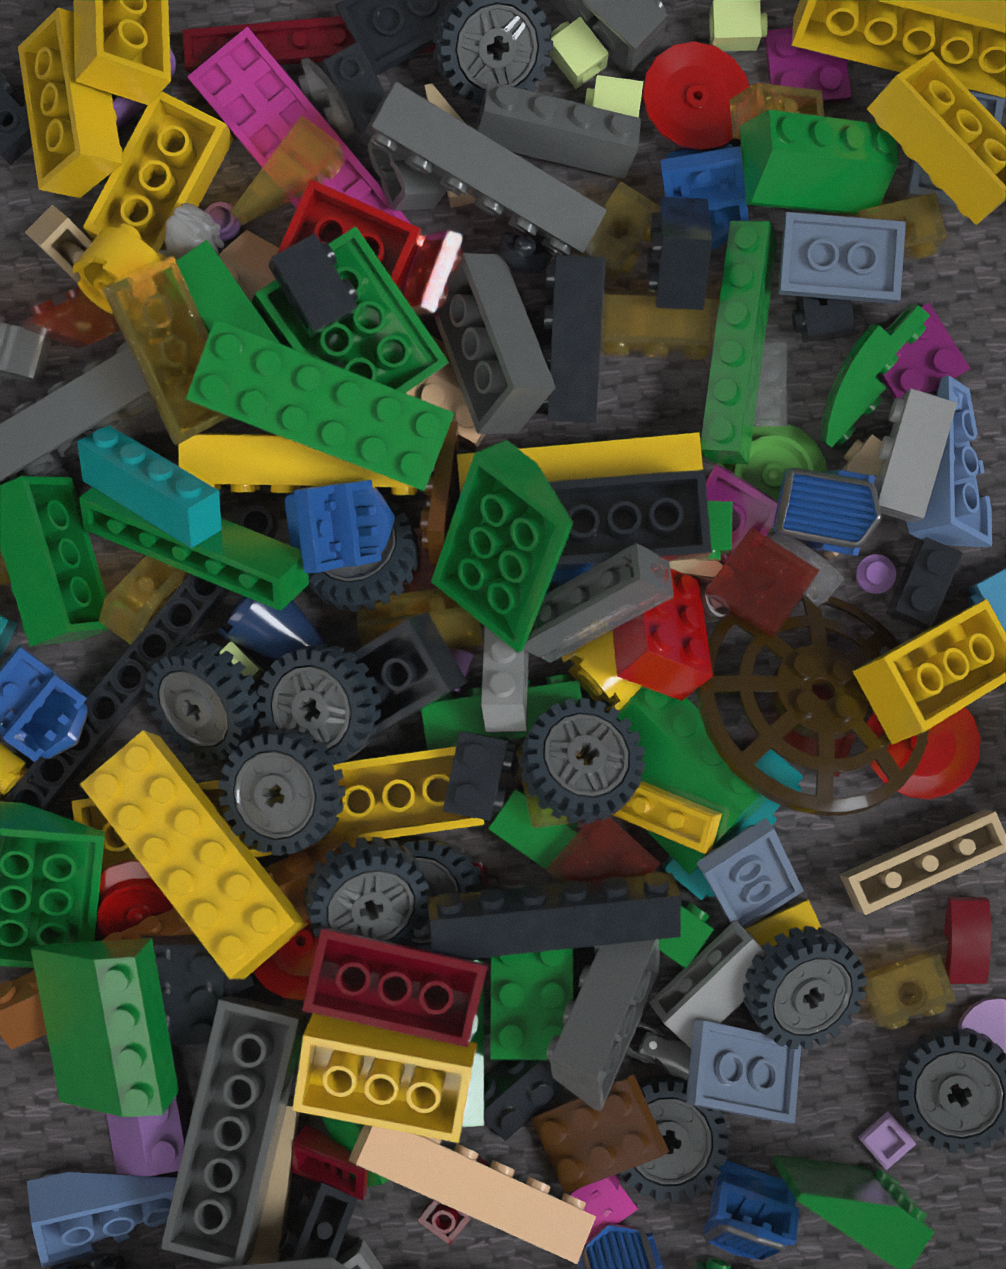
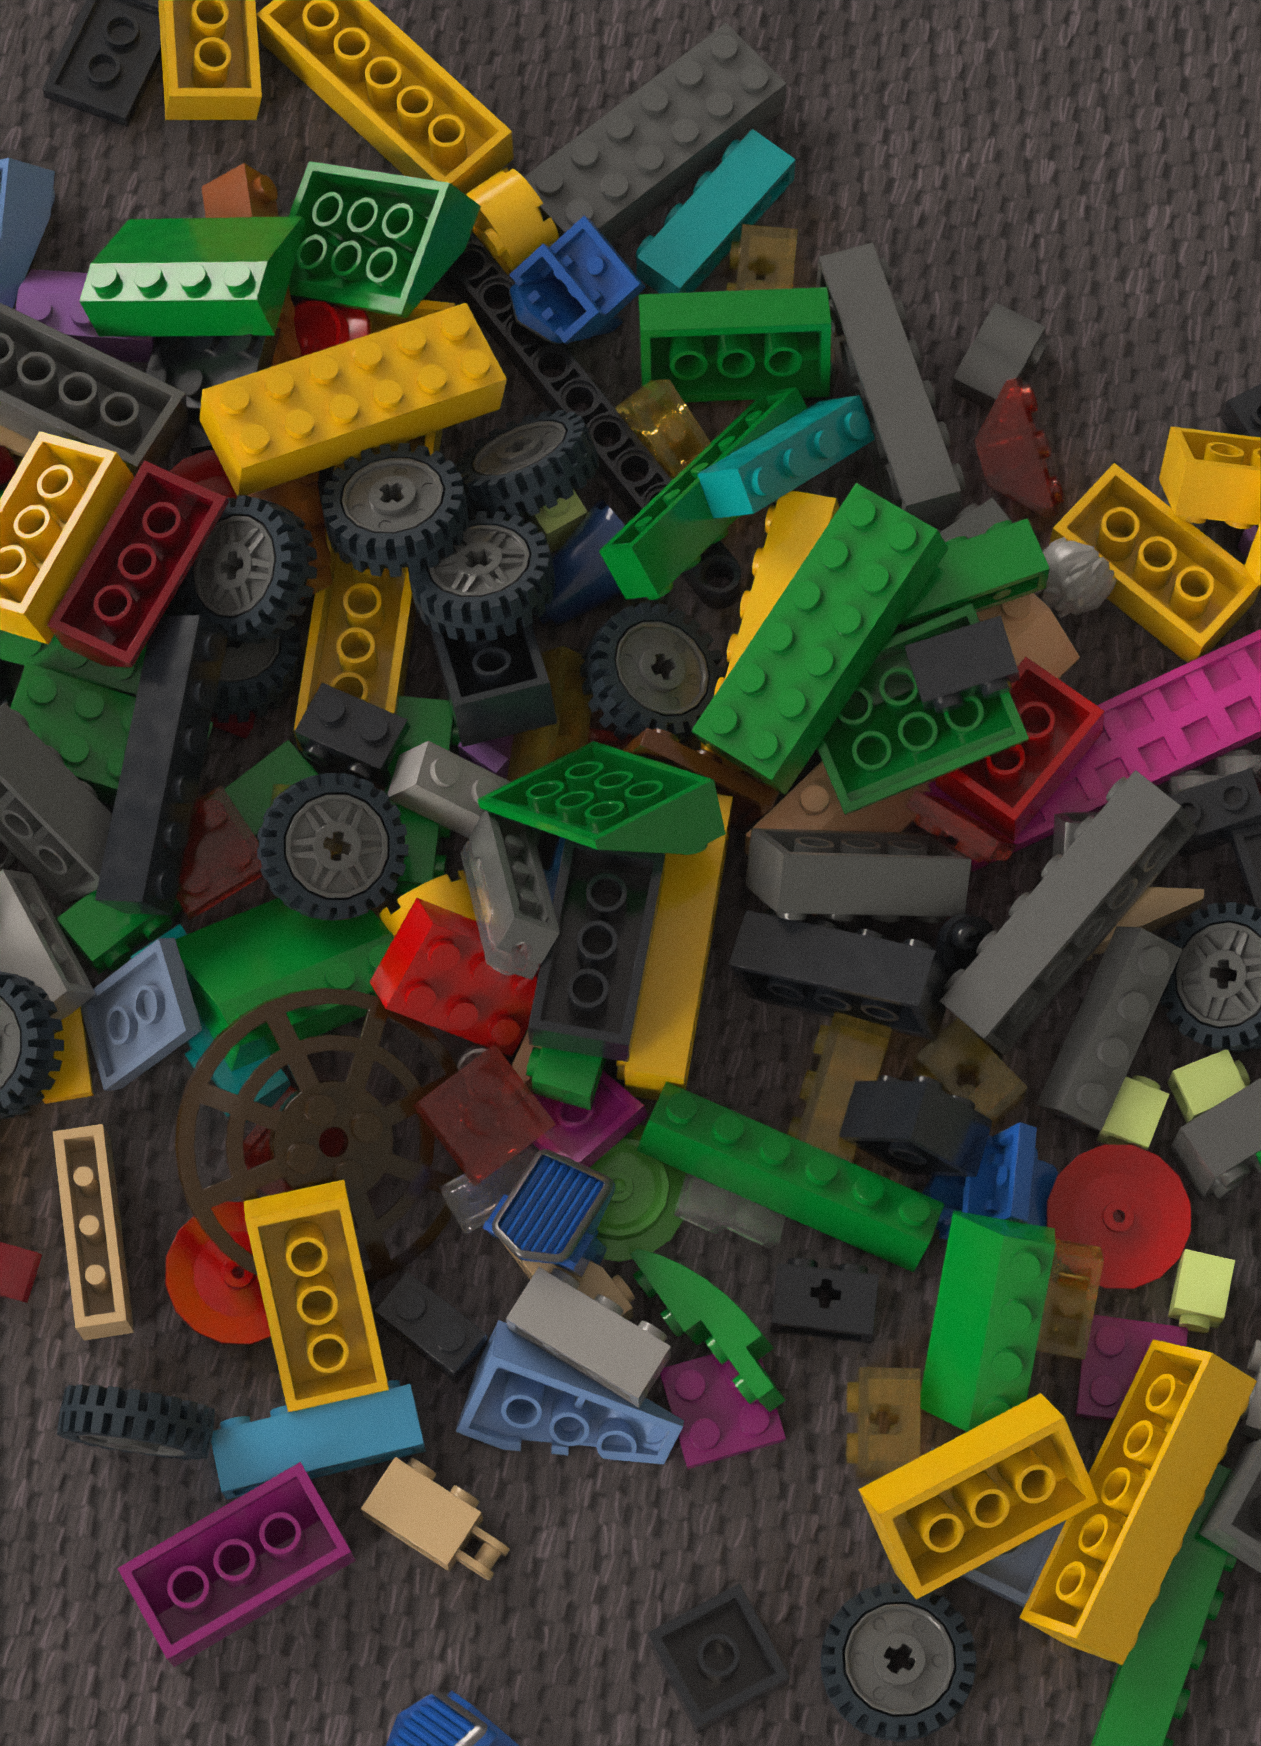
camera: 105 degrees right, 15 degrees down
tan slope [25,205,92,283] -> none
yellow brick [72,223,171,321] -> none
clear yellow slope [102,256,230,445] -> none
medium lavender plate [204,202,241,241] -> none
clear yellow slope [230,116,344,225] -> none
blue piece [285,480,395,573] -> none
yellow tile [577,758,722,854] -> none
sand blue plate [778,212,906,304] -> none
medium lavender plate [856,554,896,594] -> none

